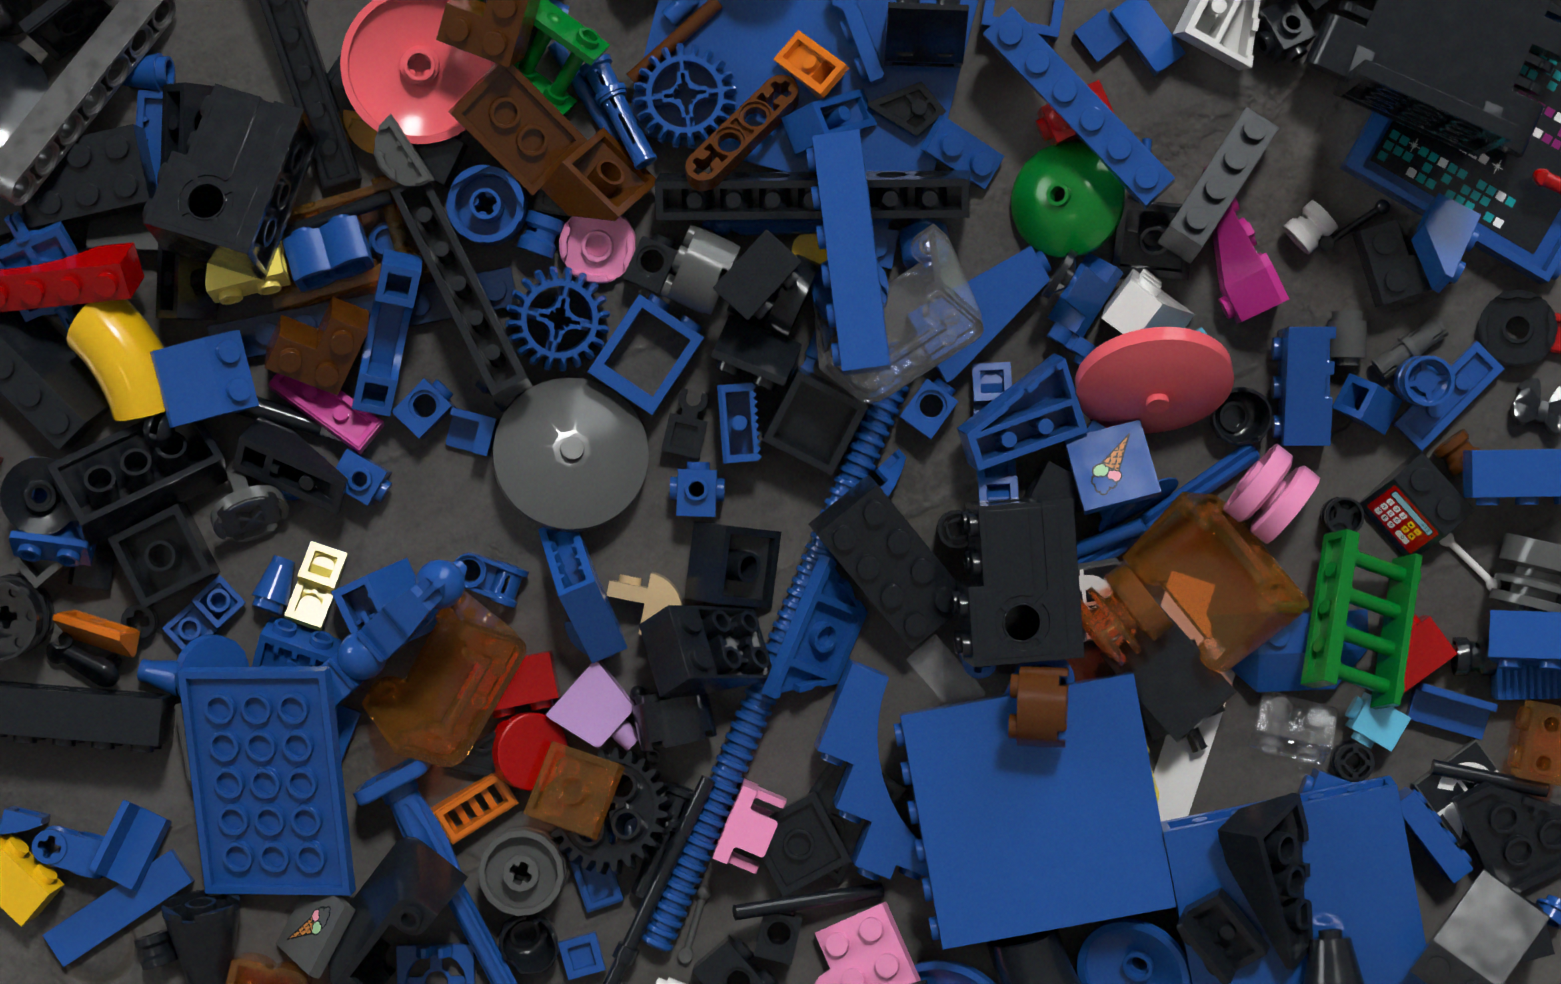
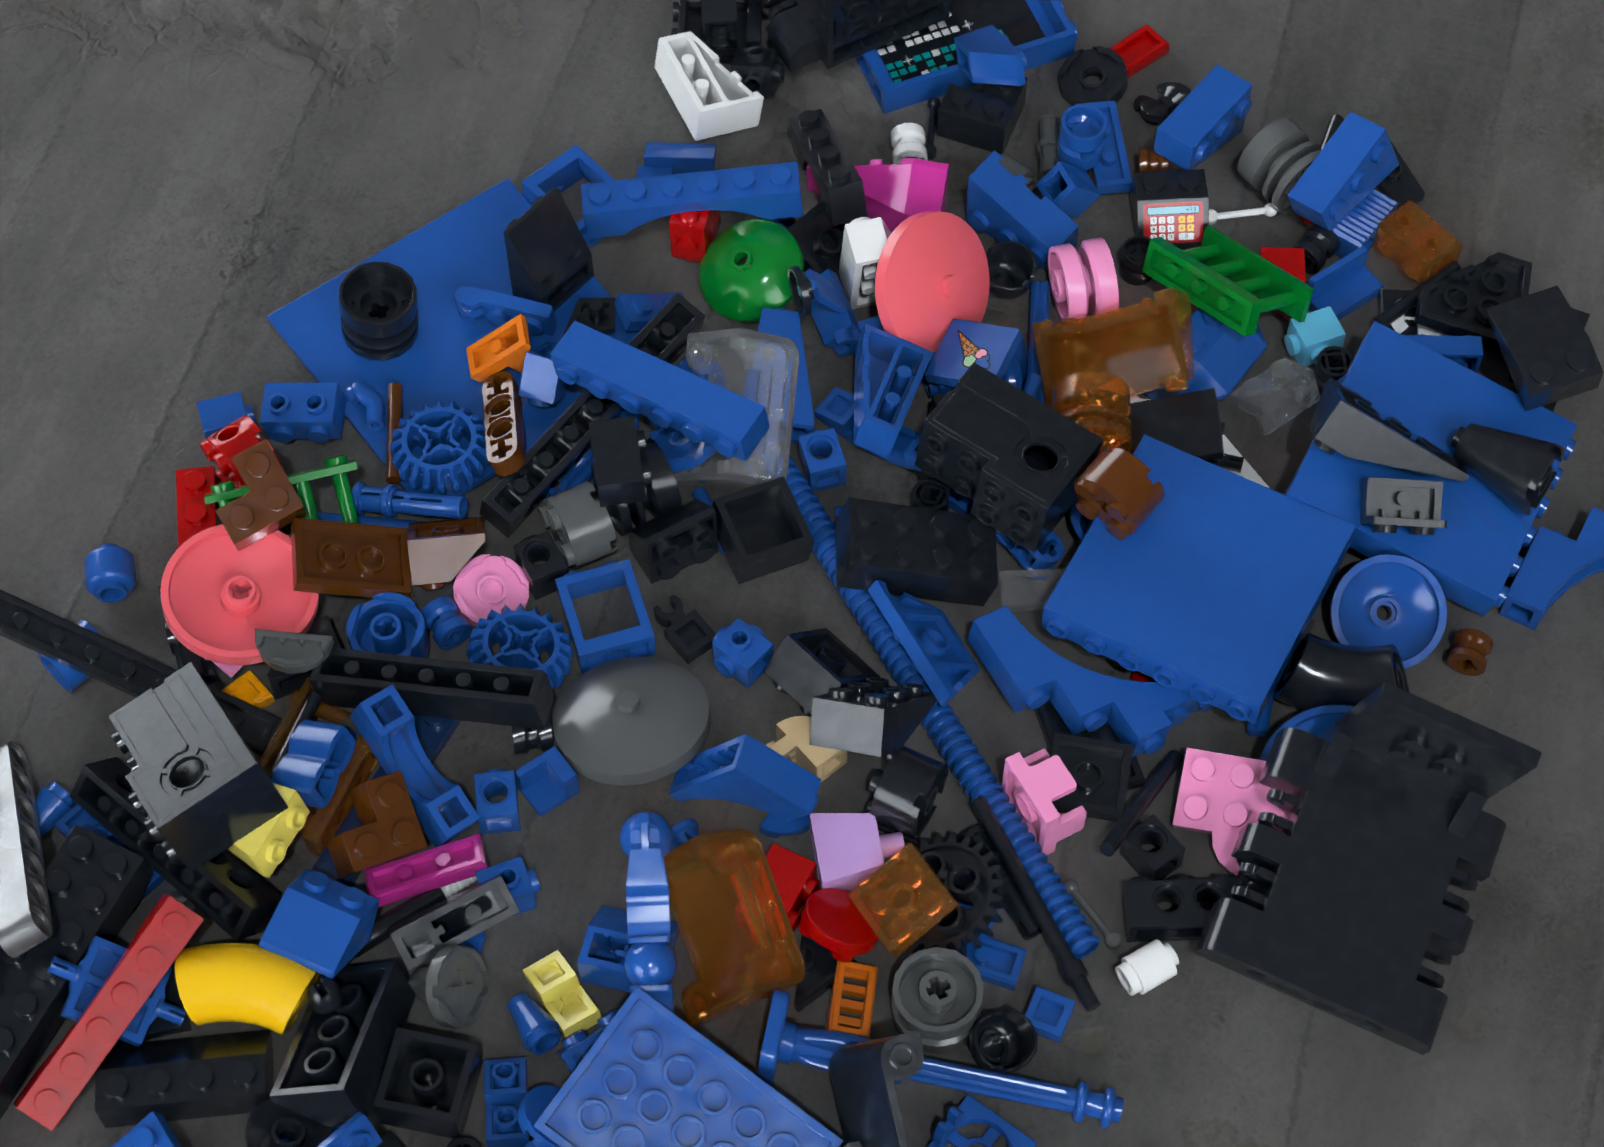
camera: 50 degrees left, 30 degrees down
blue brick [717,383,762,464] -> none

